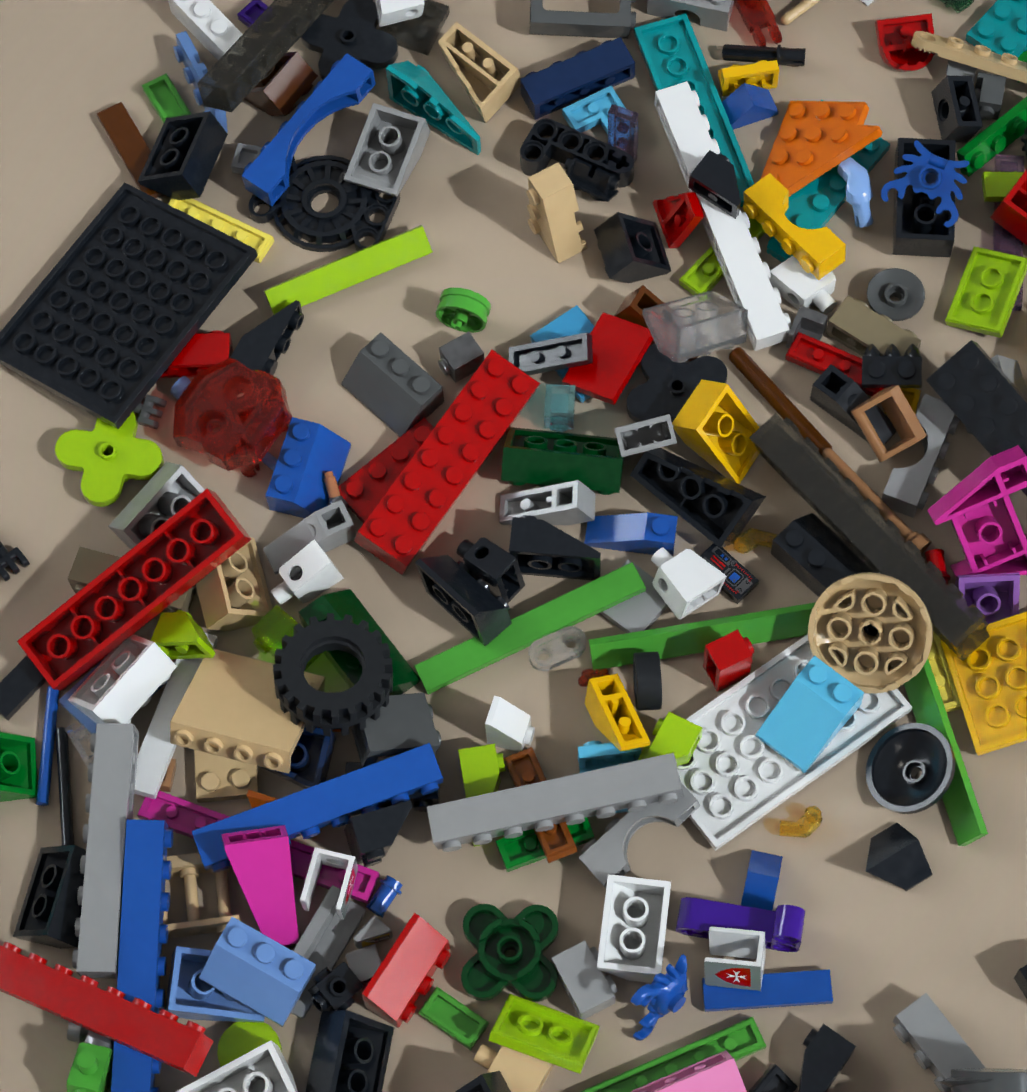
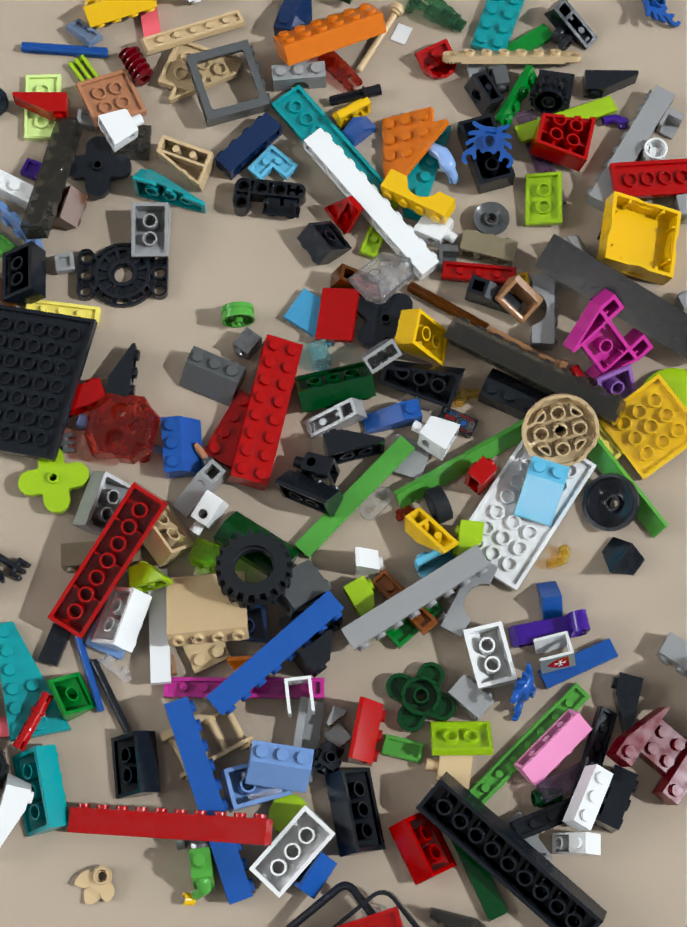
camera: 25 degrees left, 5 degrees up
light grey brick [72,723,139,979] -> none
dark pink slope [221,825,299,948] -> none
blue arch [242,53,376,206] -> none
lime tile [263,225,433,315] -> none
blue pin [366,875,403,918] -> none
plate [509,332,593,375] -> none
tan wedge [526,162,588,264] -> none
tile [608,104,639,164] -> none
black slope [688,150,741,219] -> none
black plate [862,344,922,388] -> none

